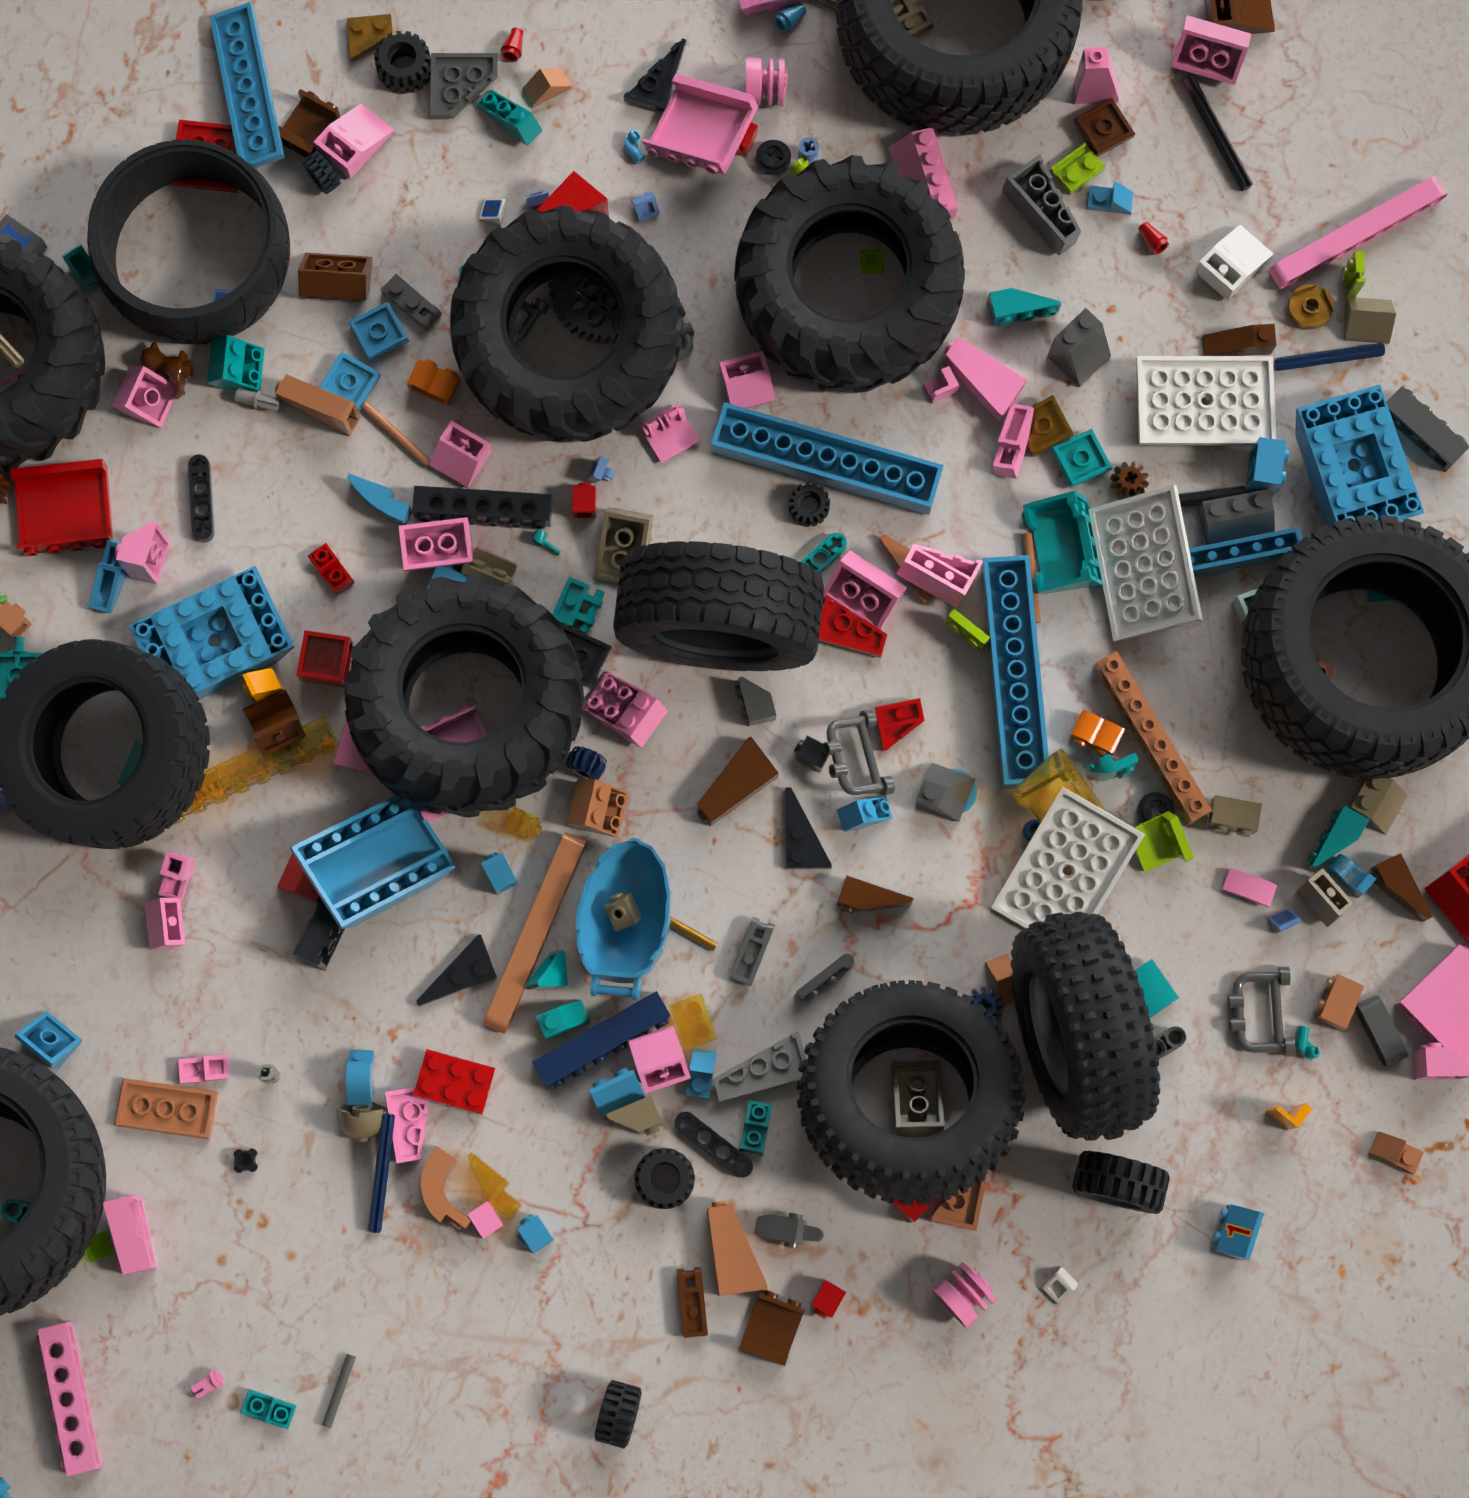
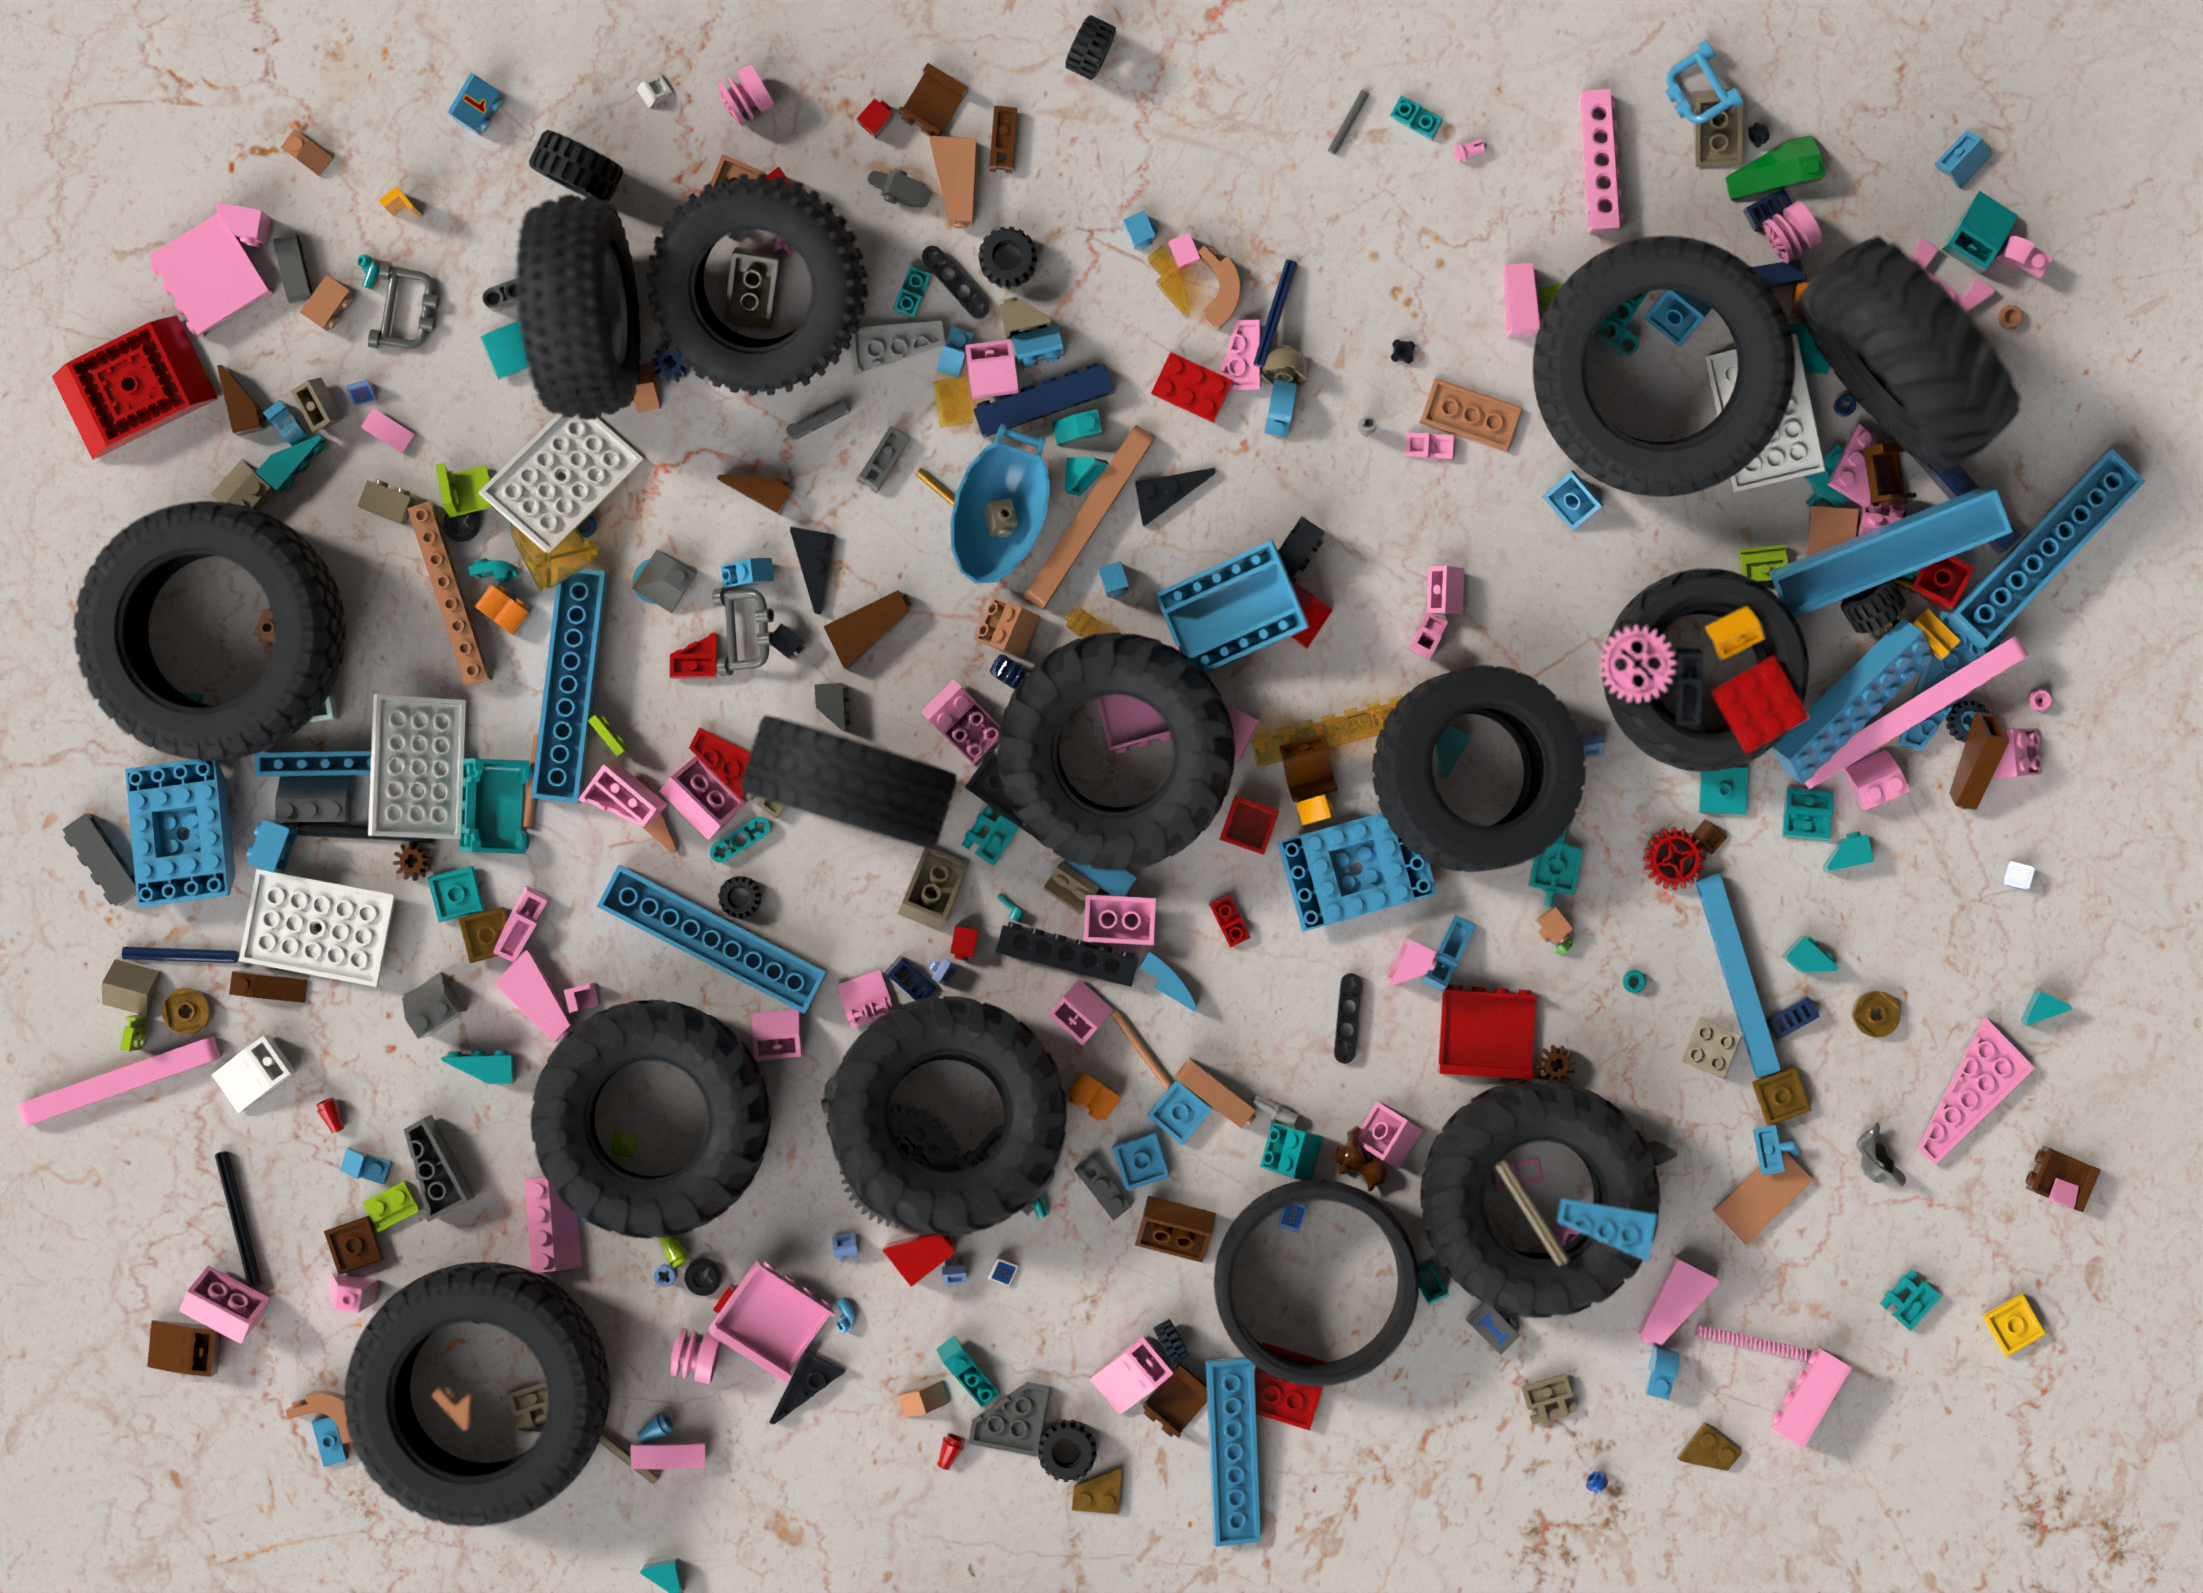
camera: 165 degrees left, 10 degrees up
none -> dark blue slope [885,956,936,1001]

